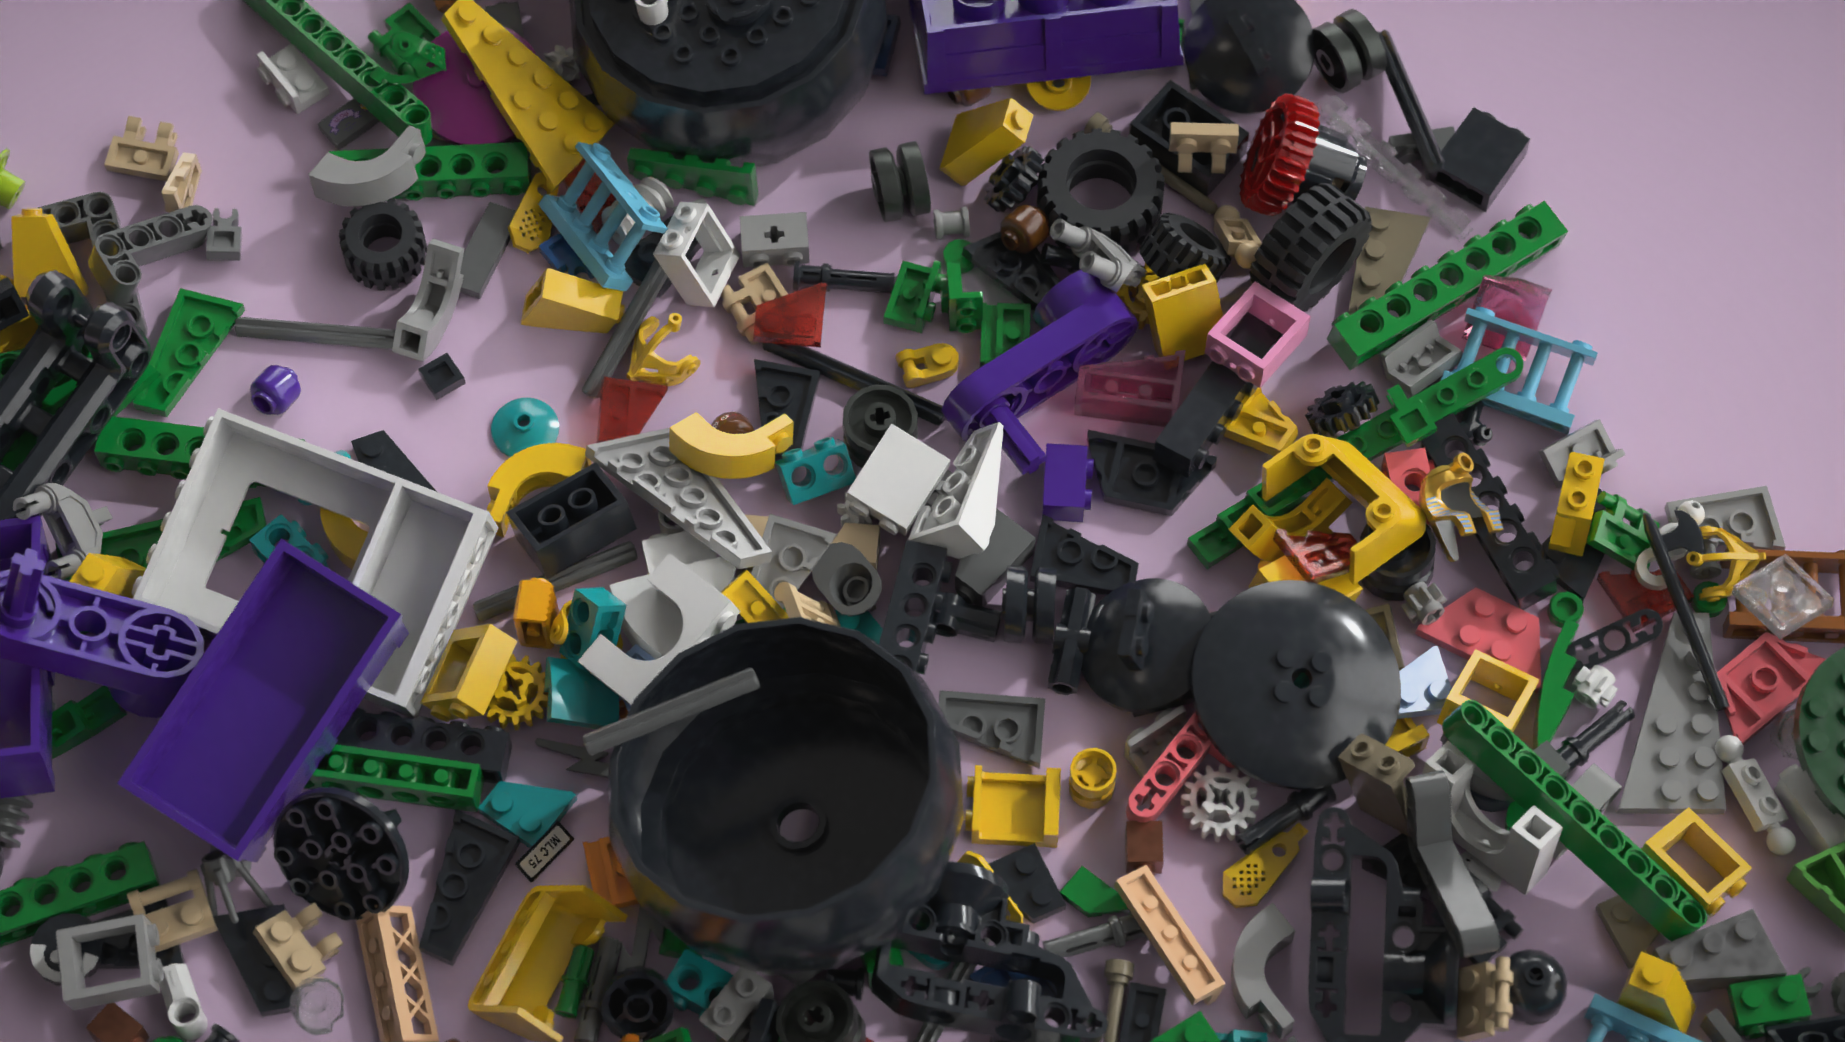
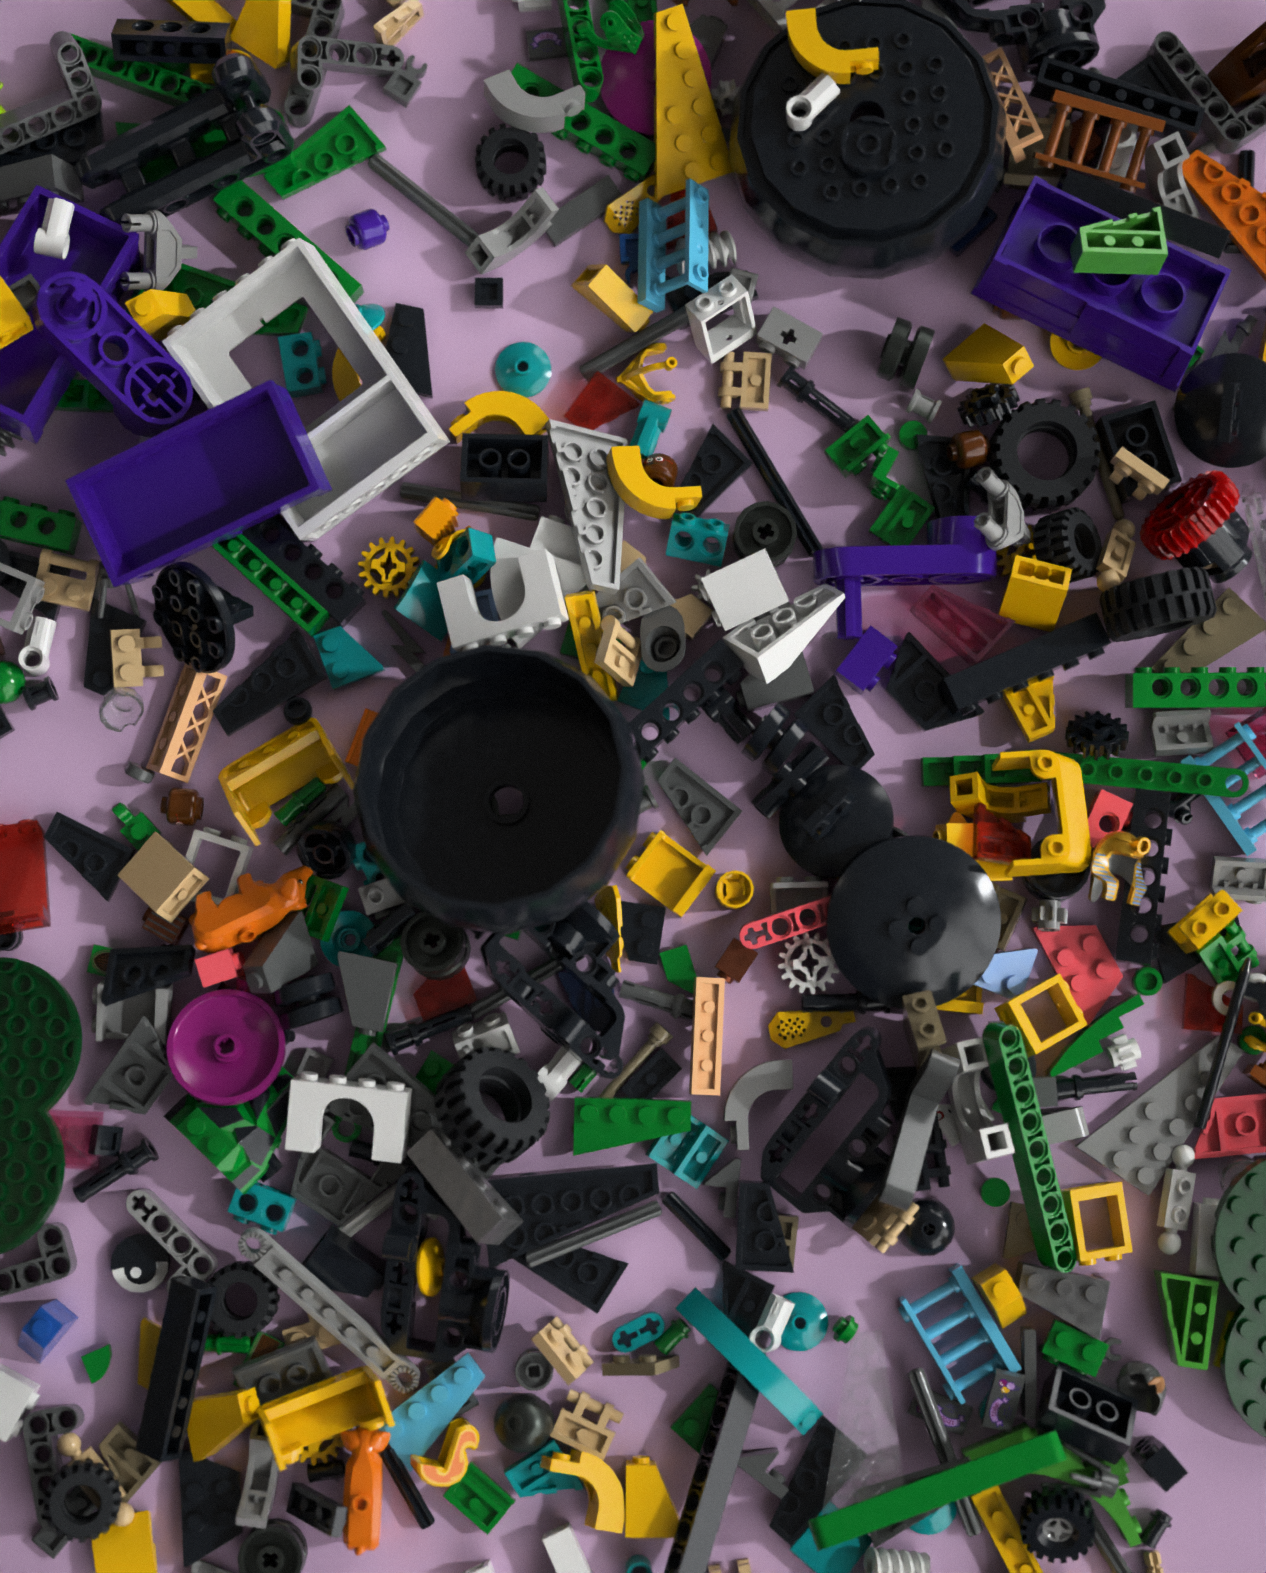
camera: 30 degrees right, 20 degrees up
yellow window [420,624,517,722] -> none
sticker [515,821,574,883] -> none
dark grey axle [583,668,759,755] -> none
green wing [627,148,759,206] -> none
clear red wing [753,283,827,348] -> none
yellow plate [895,343,959,388] -> none
bright pink window [1205,281,1311,388] -> none
green plate [1386,384,1437,448] -> none
black beam [1566,609,1663,672] -> none
none -> black plate [284,697,313,725]
none -> teal piece [629,399,672,459]
none -> green tile [980,1177,1010,1207]

